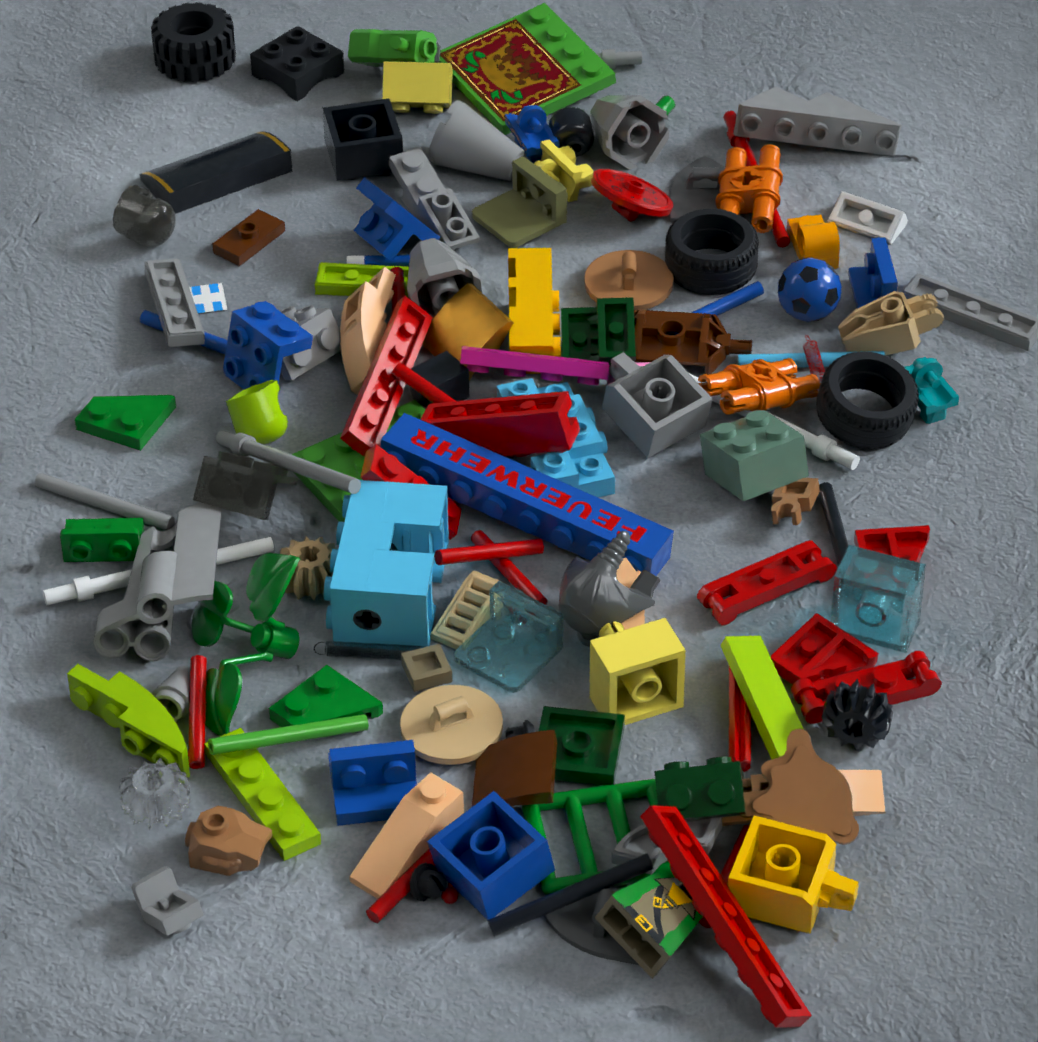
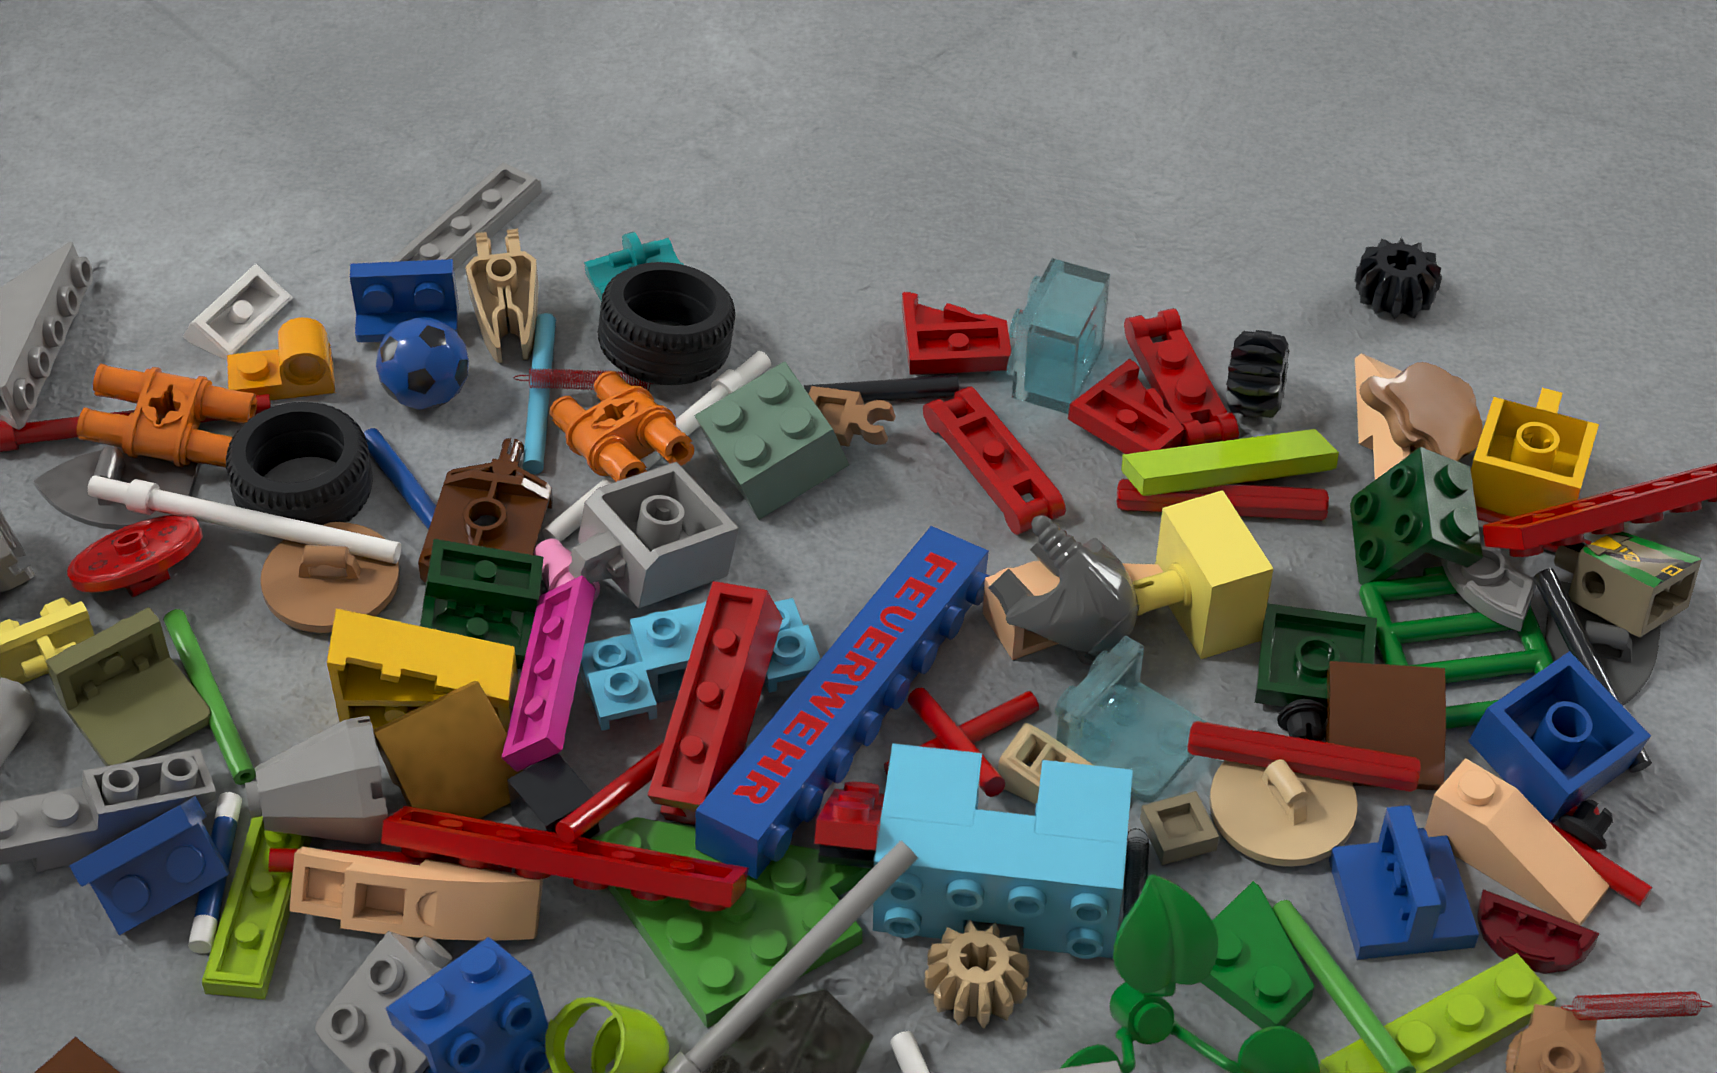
camera: 90 degrees left, 5 degrees up
none -> white bar [88,475,402,564]
none -> bright green piece [163,609,256,785]
none -> red axle [1188,721,1421,792]
none -> black gear [1354,237,1442,320]
none -> dark red tile [1477,889,1600,974]
none -> red piece [1561,991,1712,1021]

